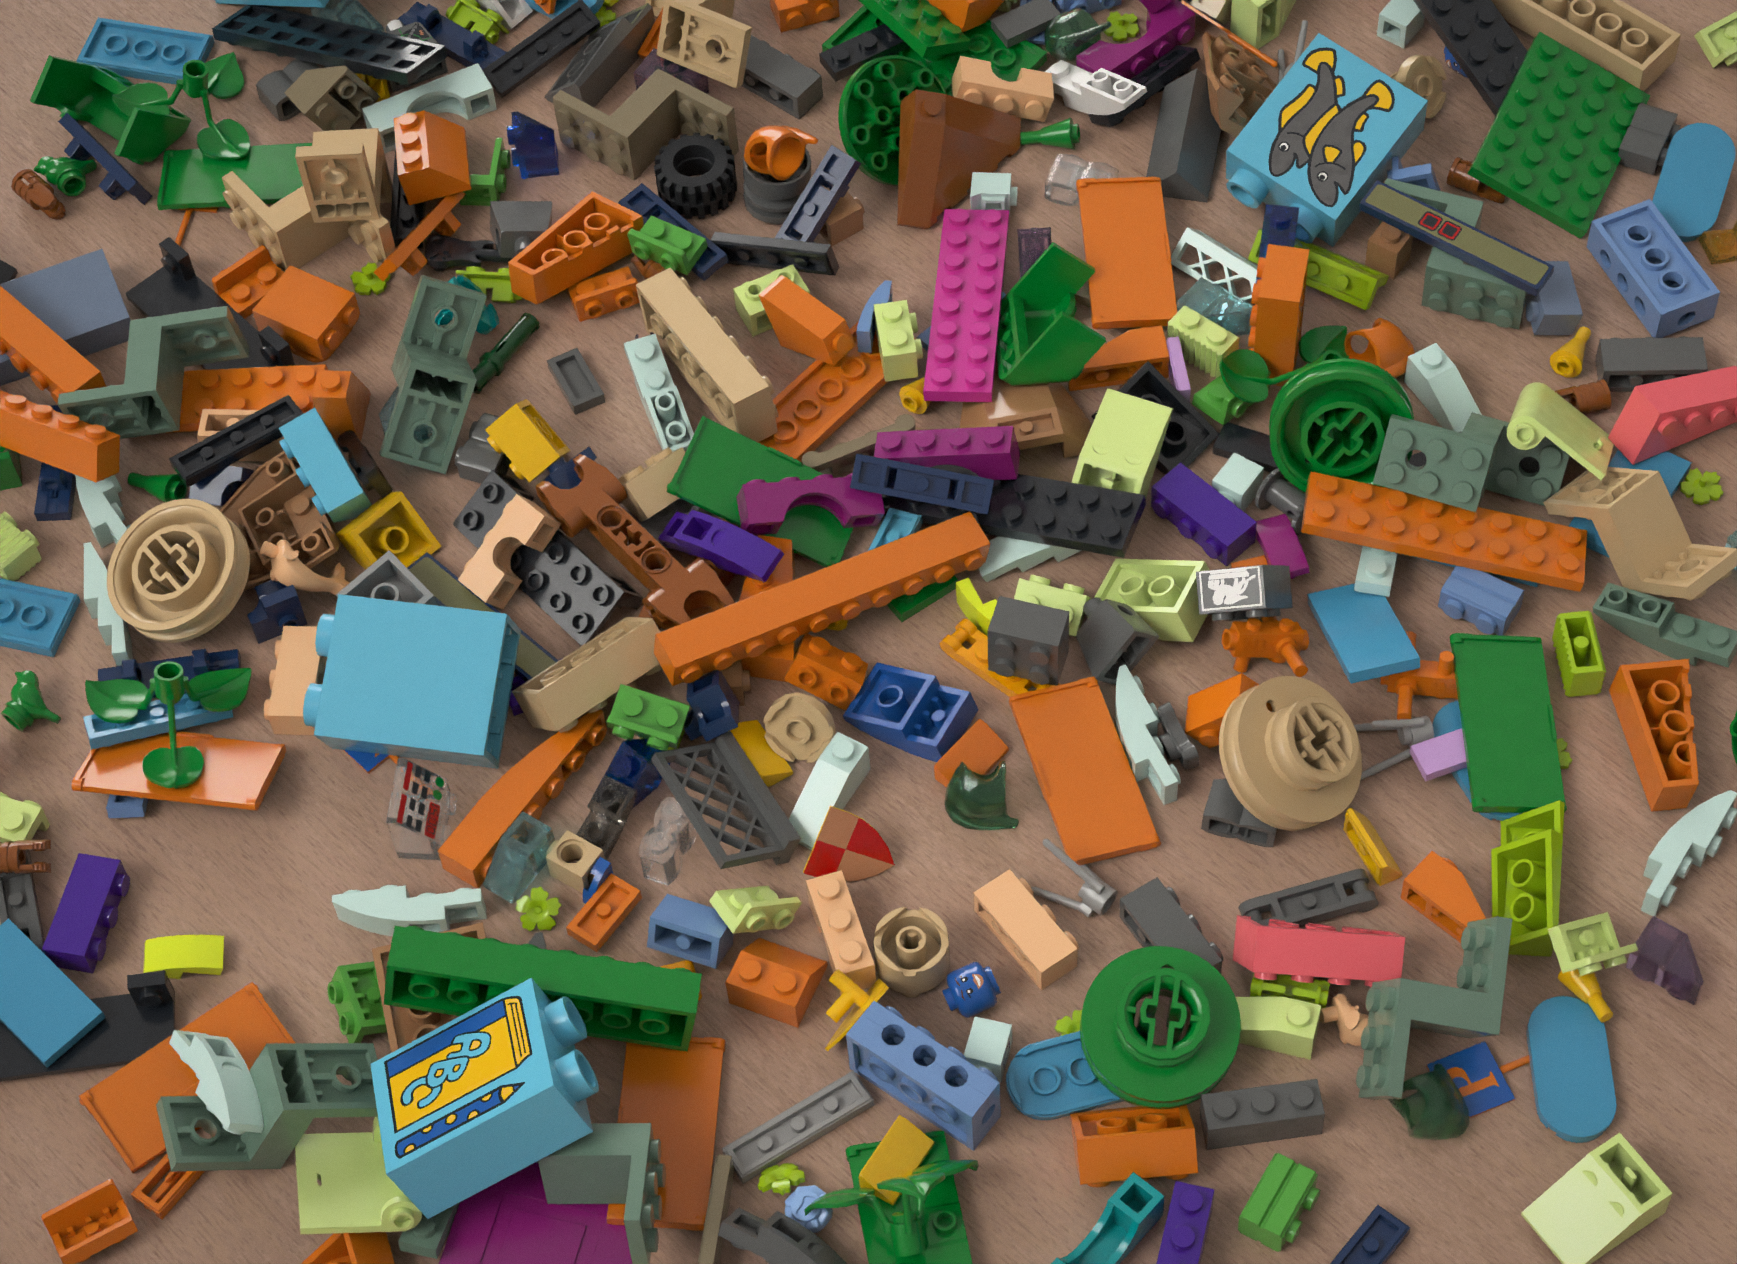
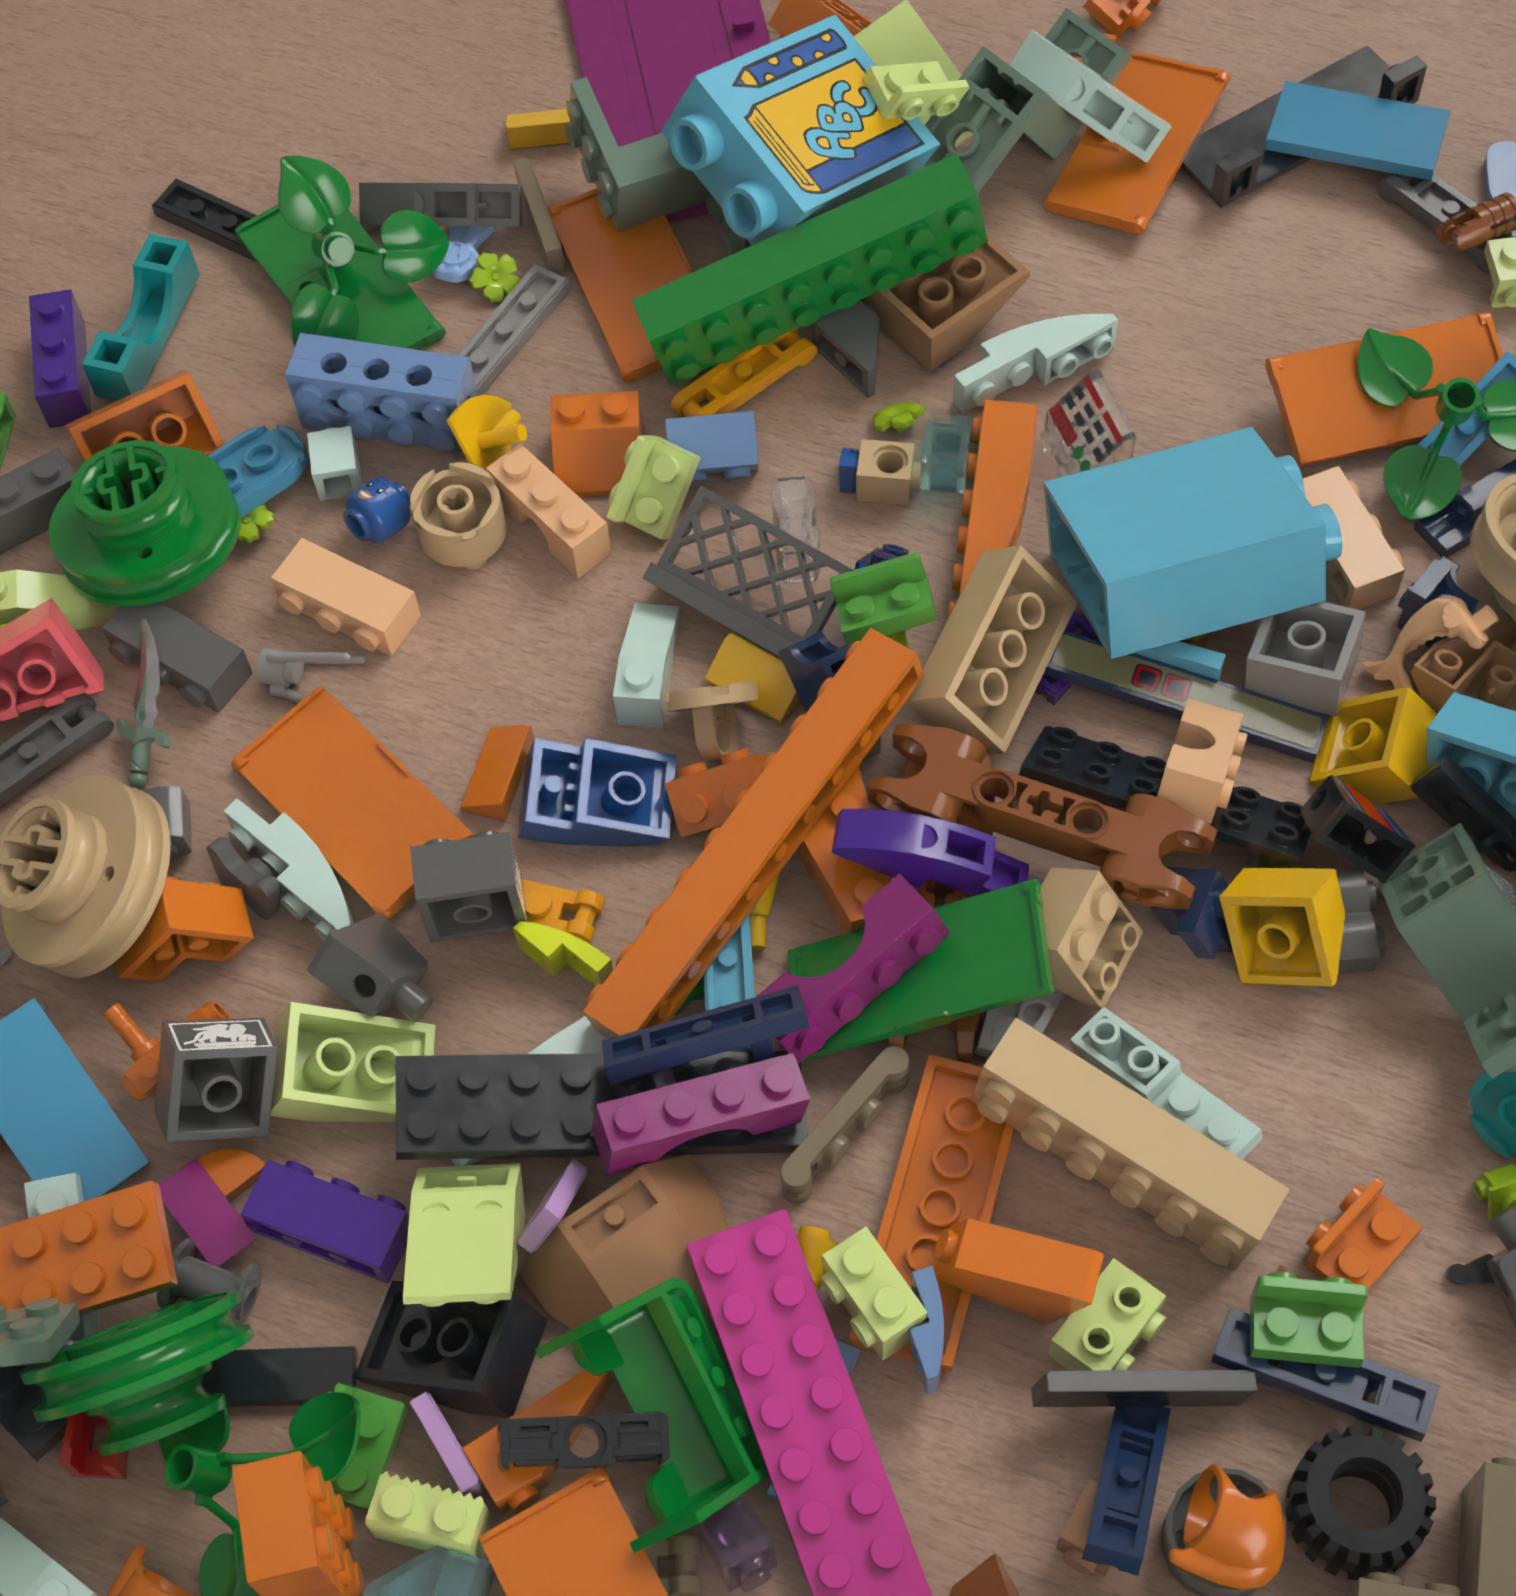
camera: 155 degrees right, 5 degrees up
dark purple brick [42,853,130,973] -> none
neon yellow slope [143,935,224,979] -> none
bright green bracket [327,961,387,1043] -> none
dark green pin [472,313,540,394] -> none
orange wedge [508,191,644,305] -> none
dark grey tile [547,348,605,415] -> none
orange plate [566,873,642,952] -> none
clear smoke slope [576,775,638,860] -> none
shield [803,806,895,882] -> none
yellow slope [859,1115,934,1205] -> none
clear green piece [944,760,1019,830] -> none
yellowish green bracket [1014,574,1092,637] -> none
light aqua brick [1212,452,1264,512] -> none
none -> piece [116,618,171,789]
none -> black piece [497,1412,670,1472]
none -> lavender tile [517,1158,588,1253]
none -> yellowish green bracket [863,61,970,120]
none -> black torso [1300,775,1416,883]

